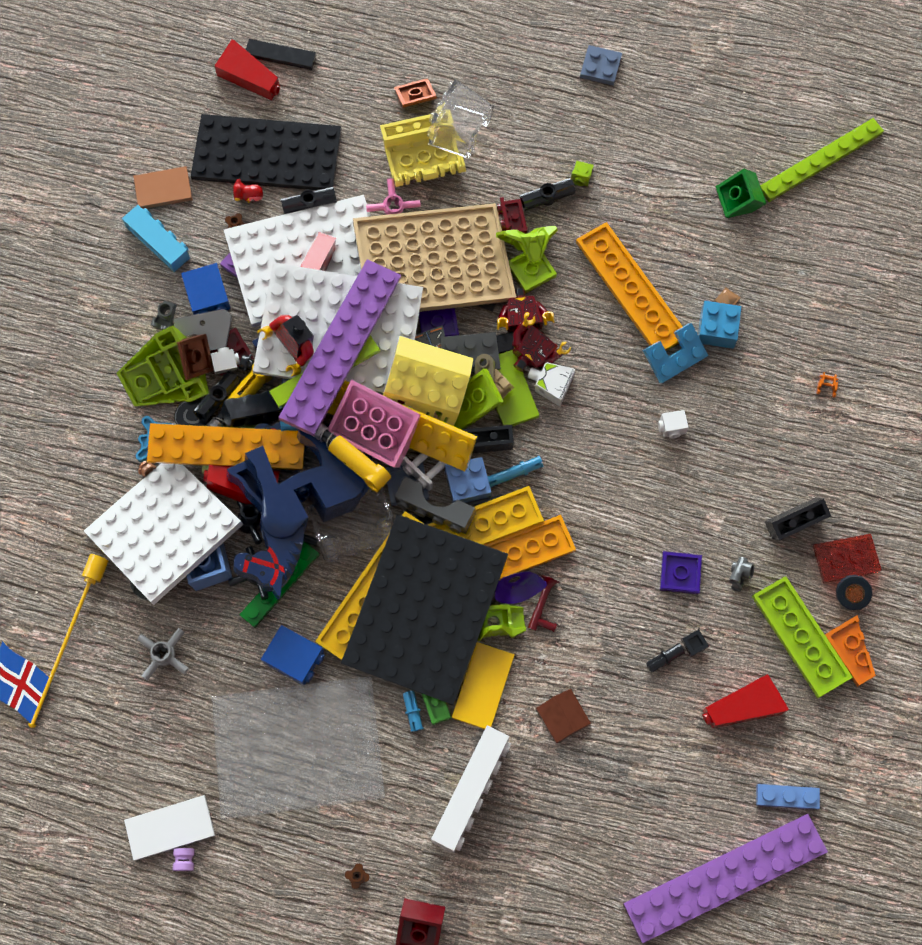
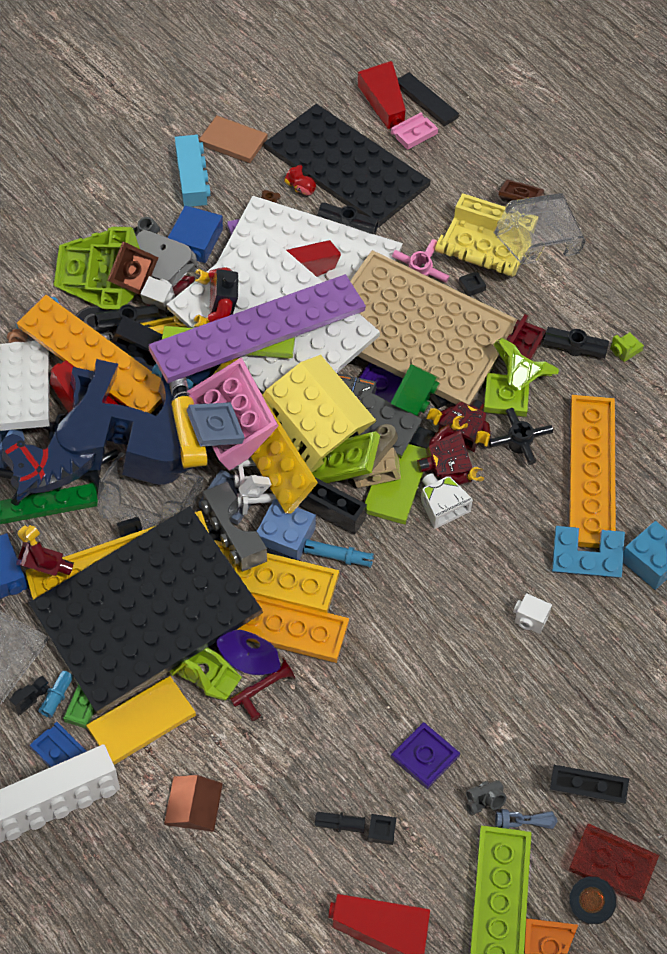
camera: 35 degrees right, 15 degrees down
none -> black plate [9,676,50,716]
none -> dark red torso [16,525,74,576]
none -> blue plate [29,722,87,768]
none -> black plate [116,516,143,538]
none -> sand blue plate [186,402,245,447]
none -> white plate [238,475,272,498]
none -> bright pink plate [391,112,438,150]
none -> green slope [391,364,440,416]
none -> black plate [458,271,487,296]
none -> black bar [489,408,553,465]
none -> sand blue piece [495,809,558,829]

